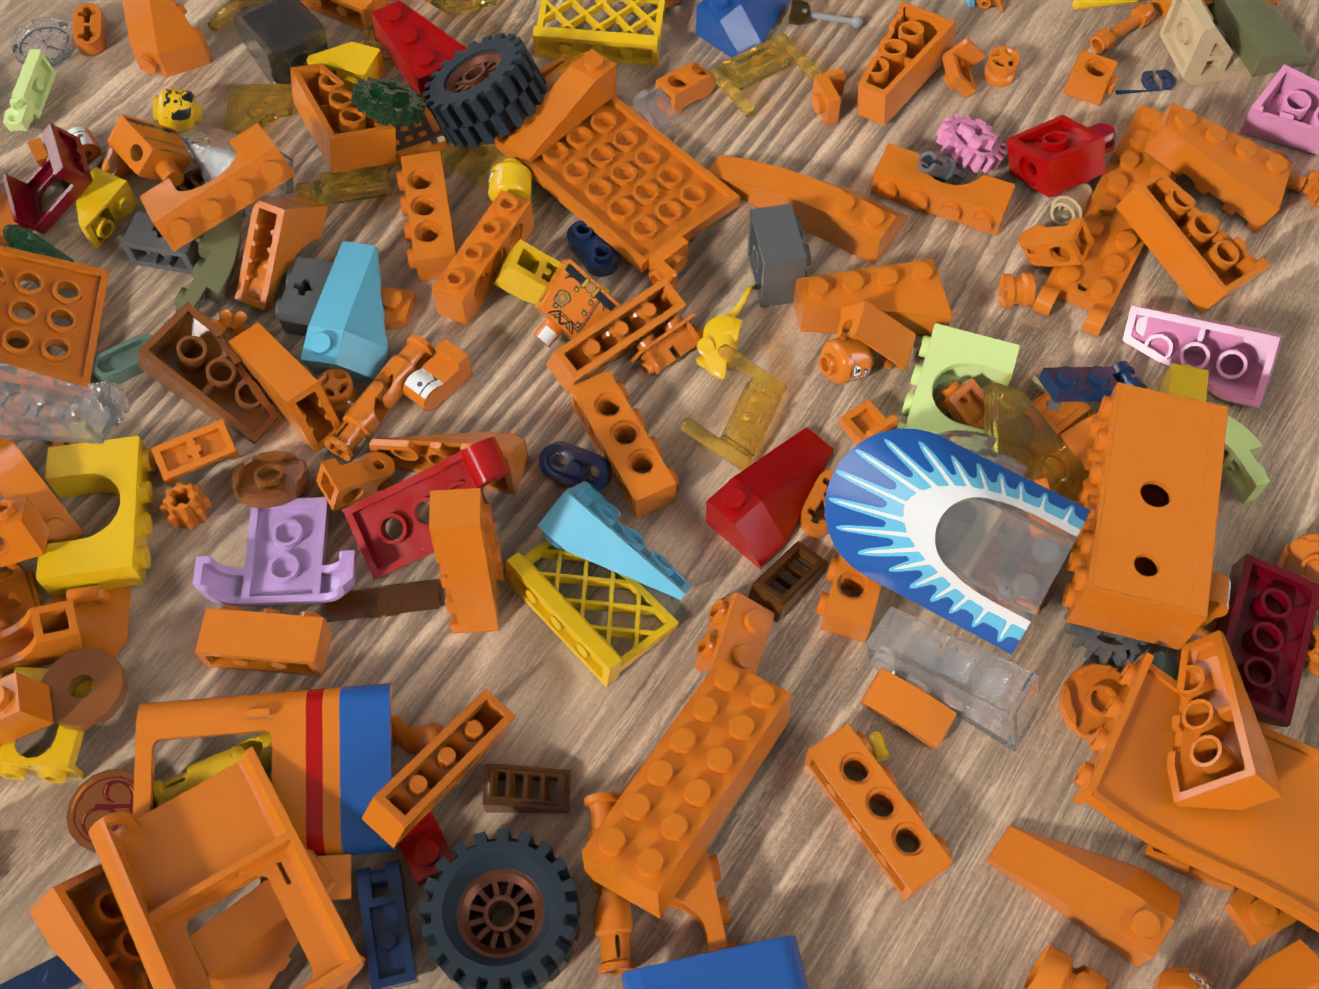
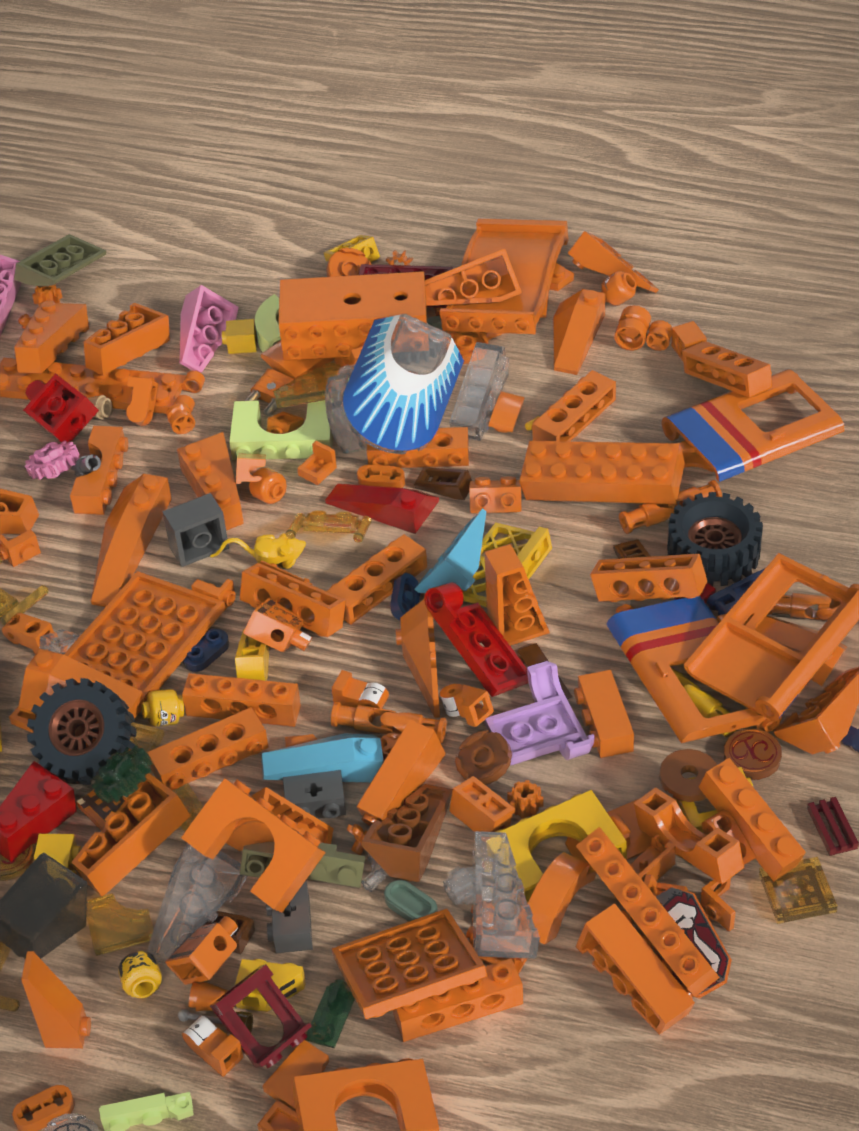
camera: 105 degrees left, 15 degrees down
dark blue plate [1039,361,1147,402] -> none

